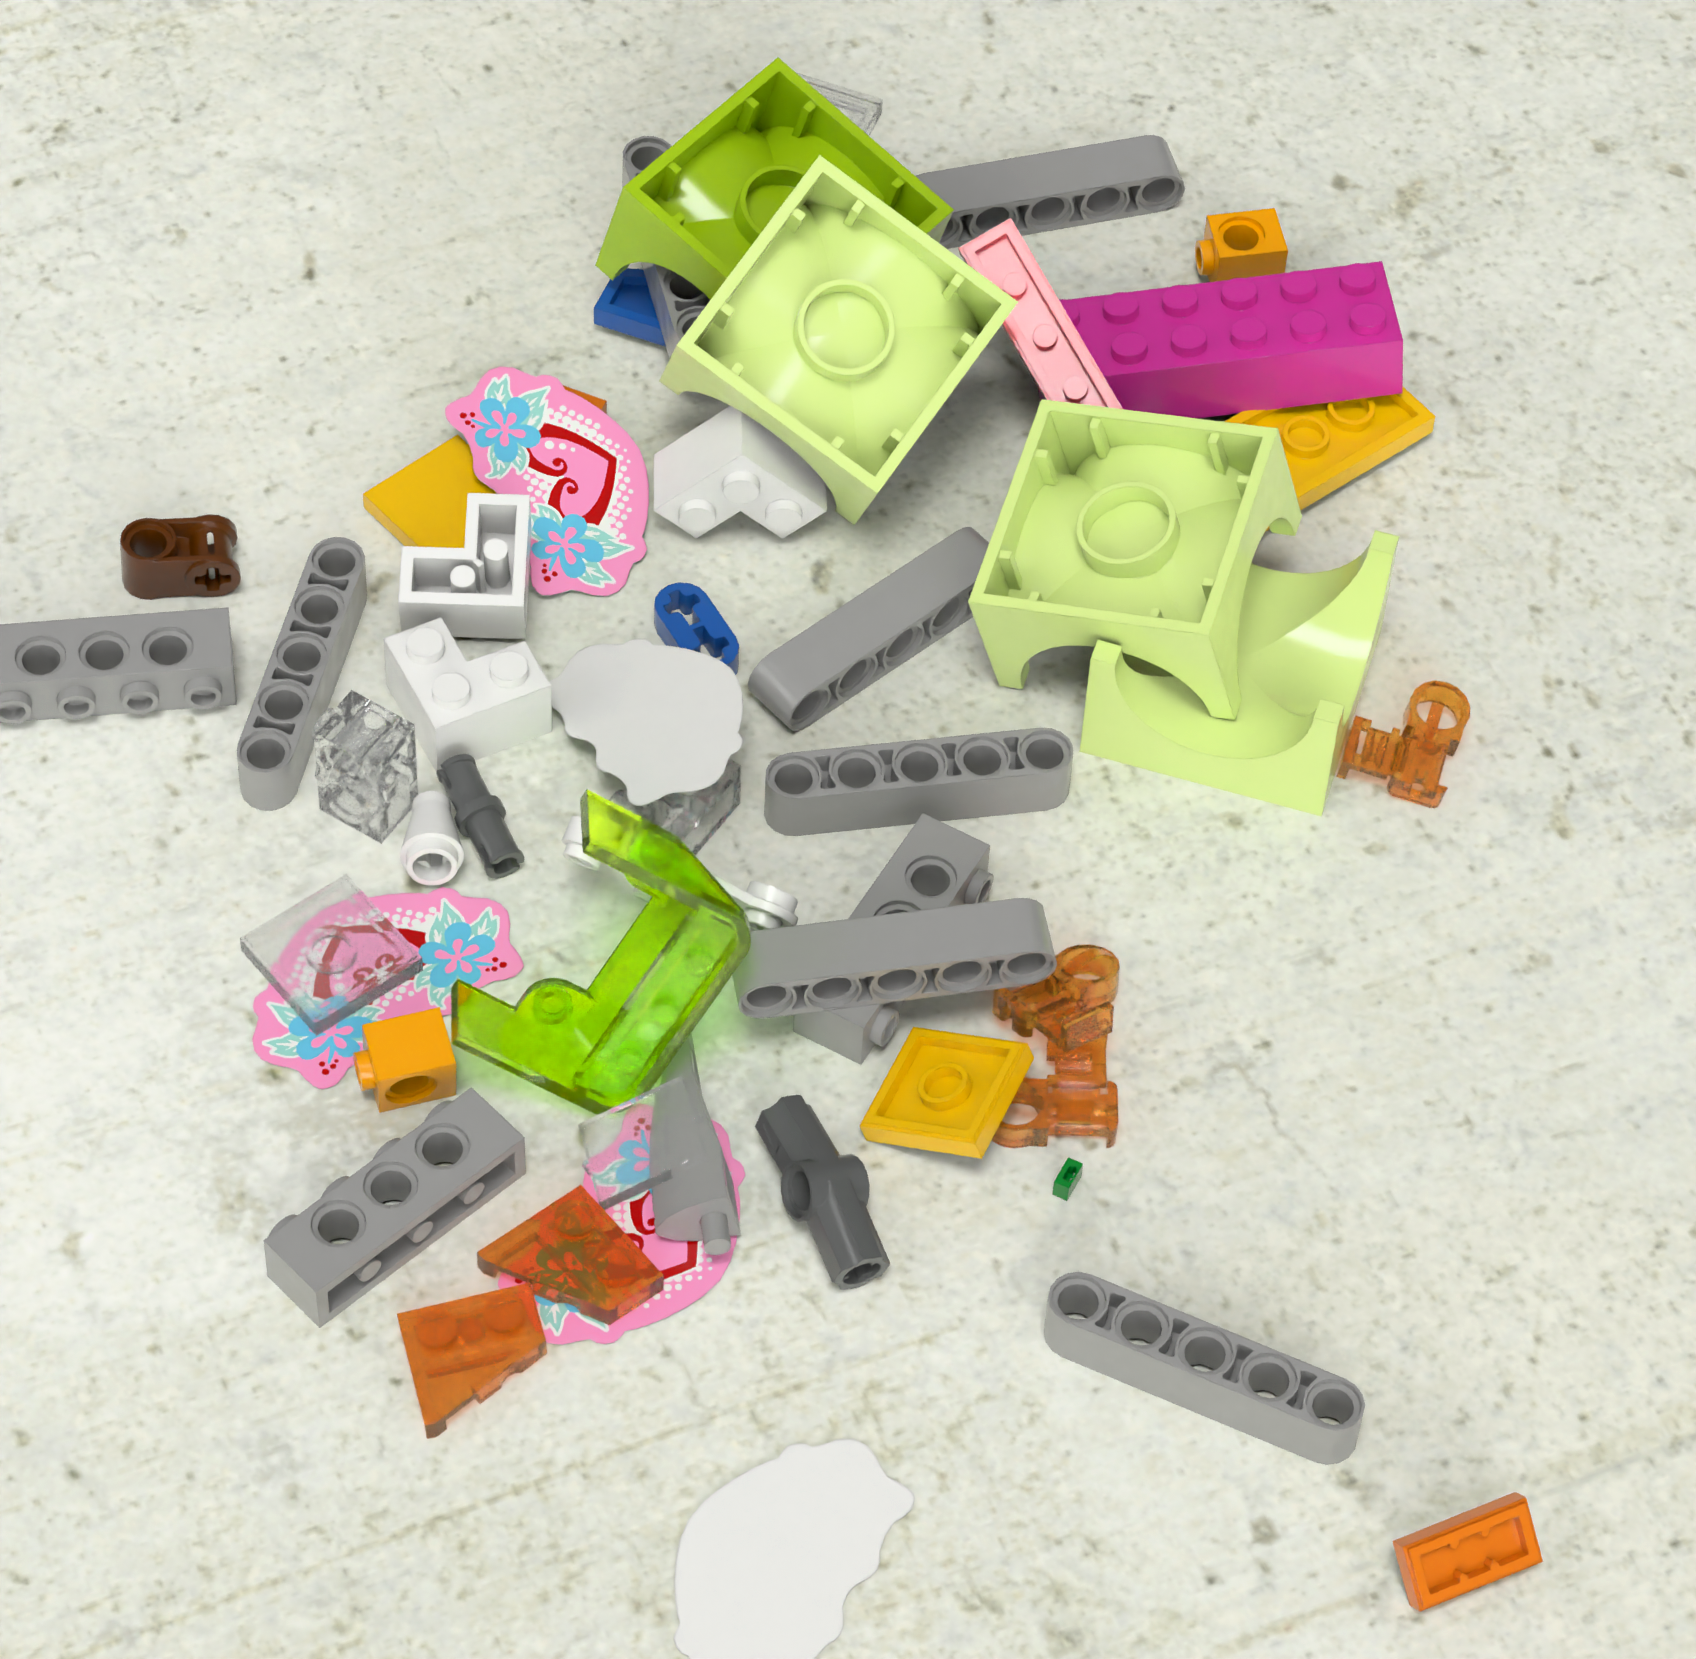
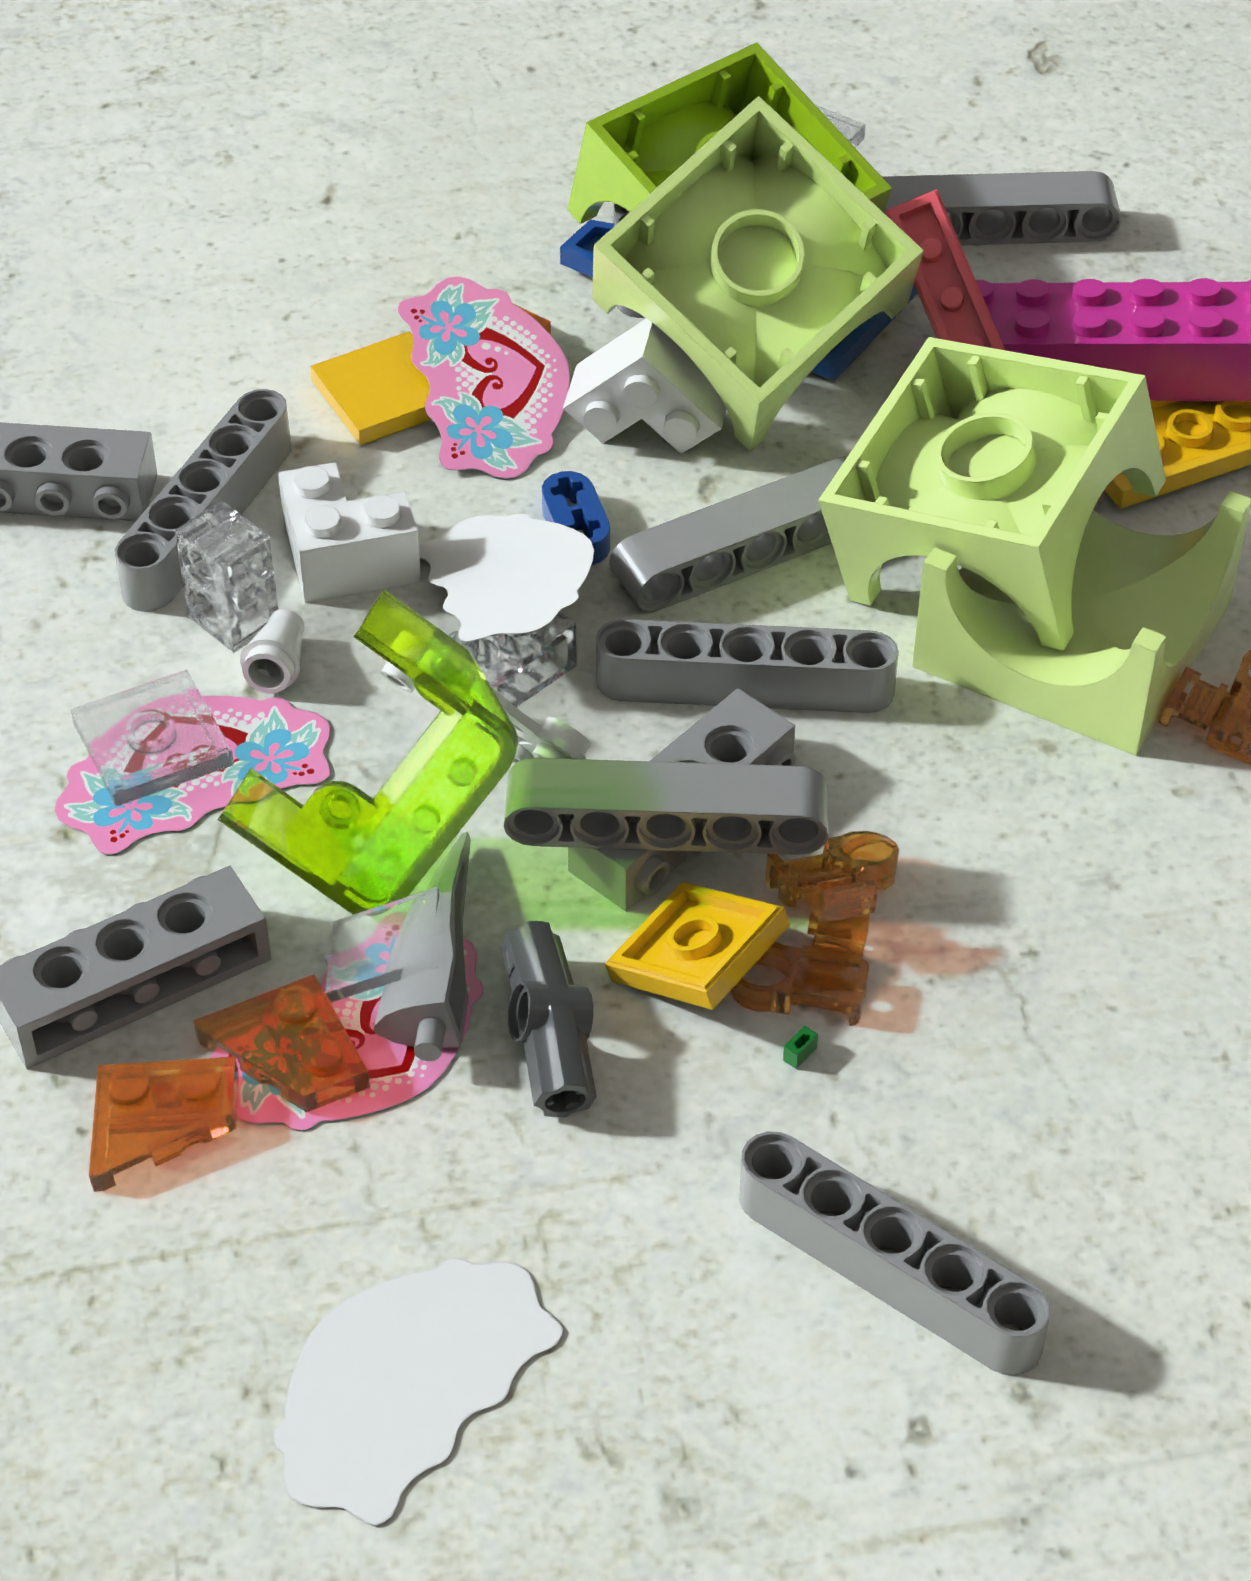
camera: 15 degrees right, 5 degrees down
reddish brown piece [120,514,241,600] -> none
light orange brick [353,1007,456,1113] -> none
white brick [398,493,532,639] -> none
dark grey pin [436,754,525,879] -> none
light orange brick [1195,208,1288,282] -> none
orange plate [1392,1492,1543,1611] -> none

